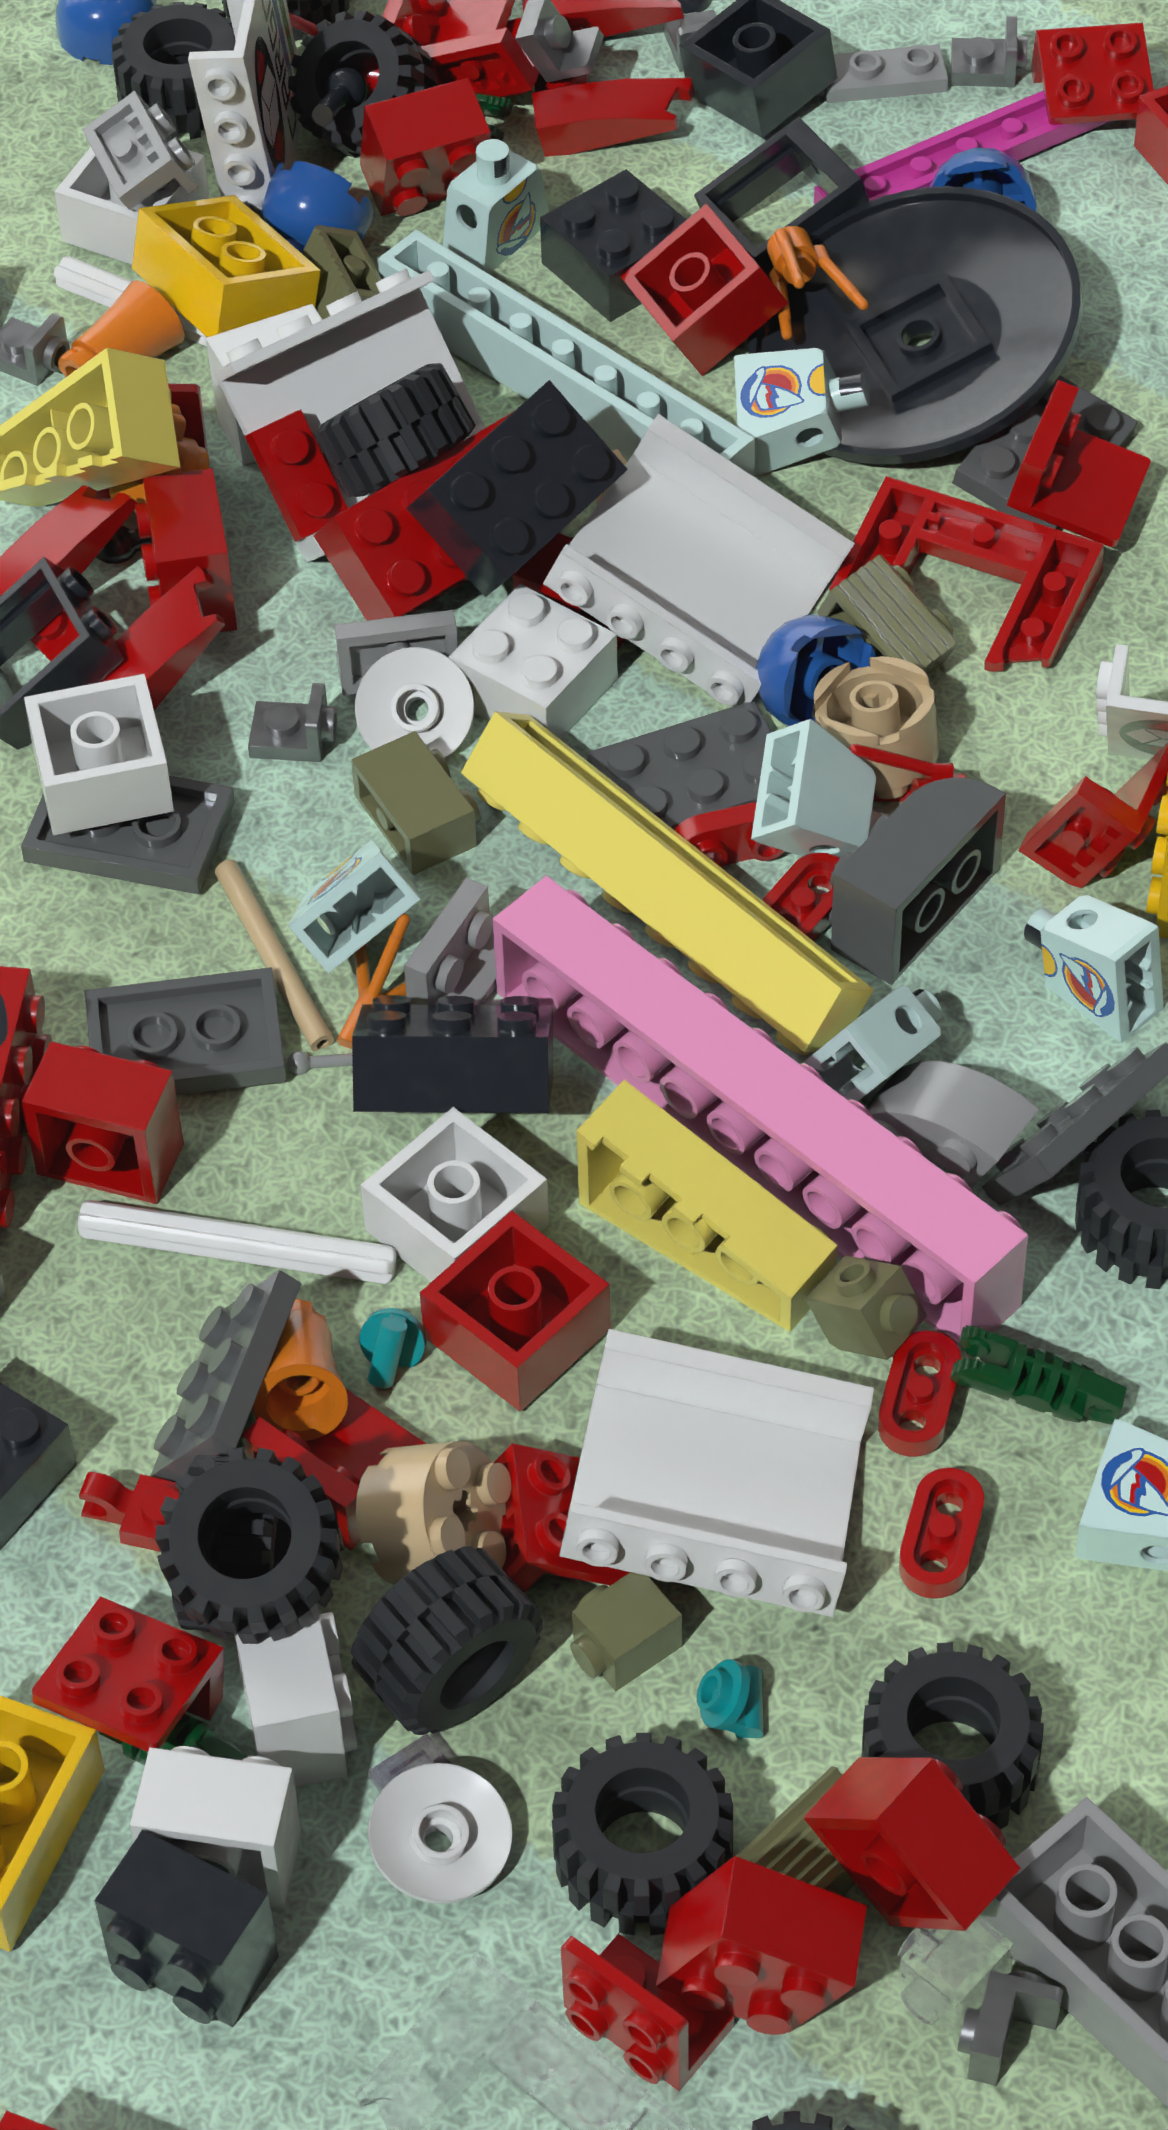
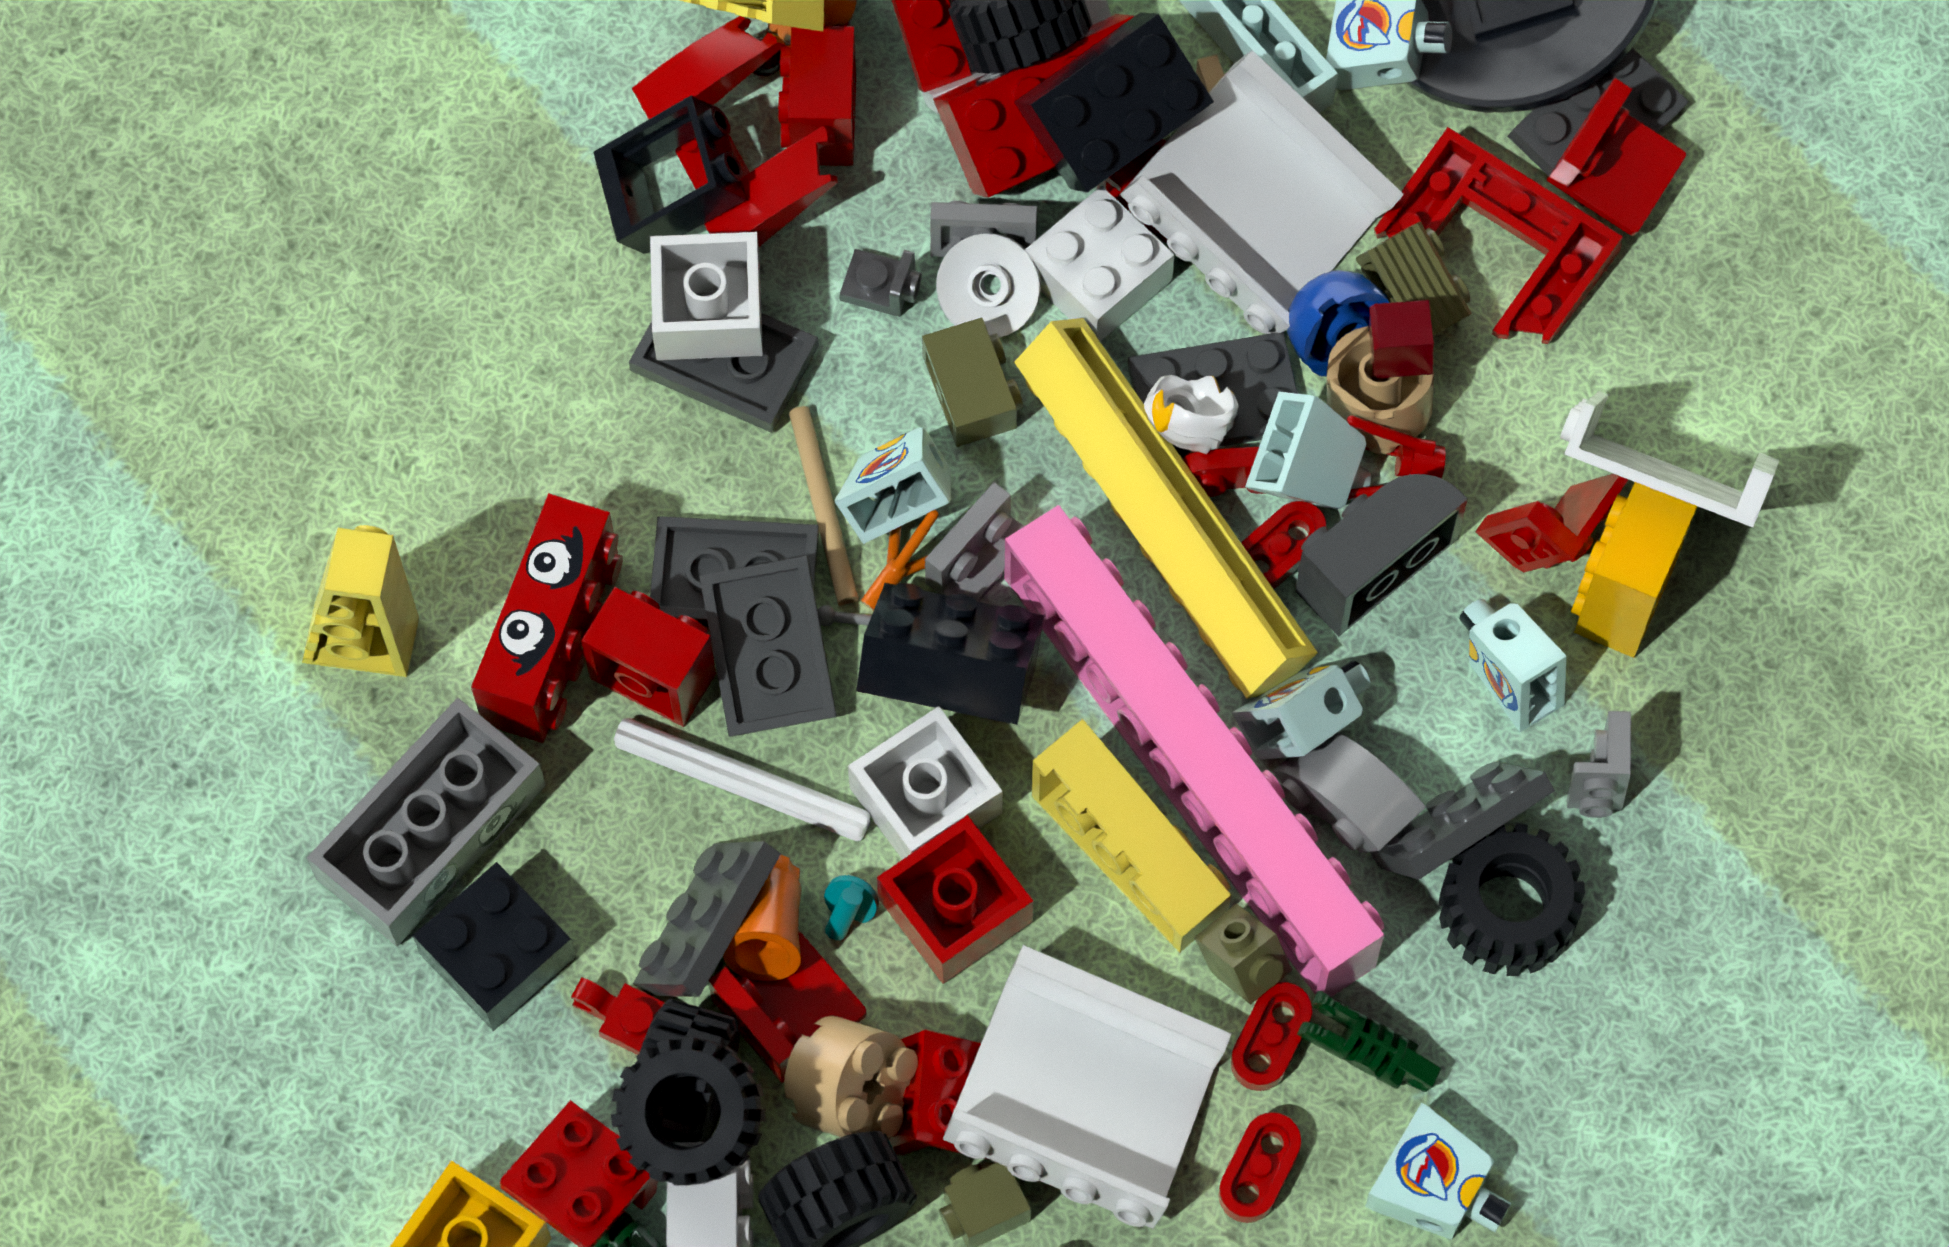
camera: 10 degrees right, 15 degrees up
none -> dark grey plate [699,556,837,737]
none -> white hair [1144,375,1239,454]
none -> dark red piece [1369,300,1434,378]

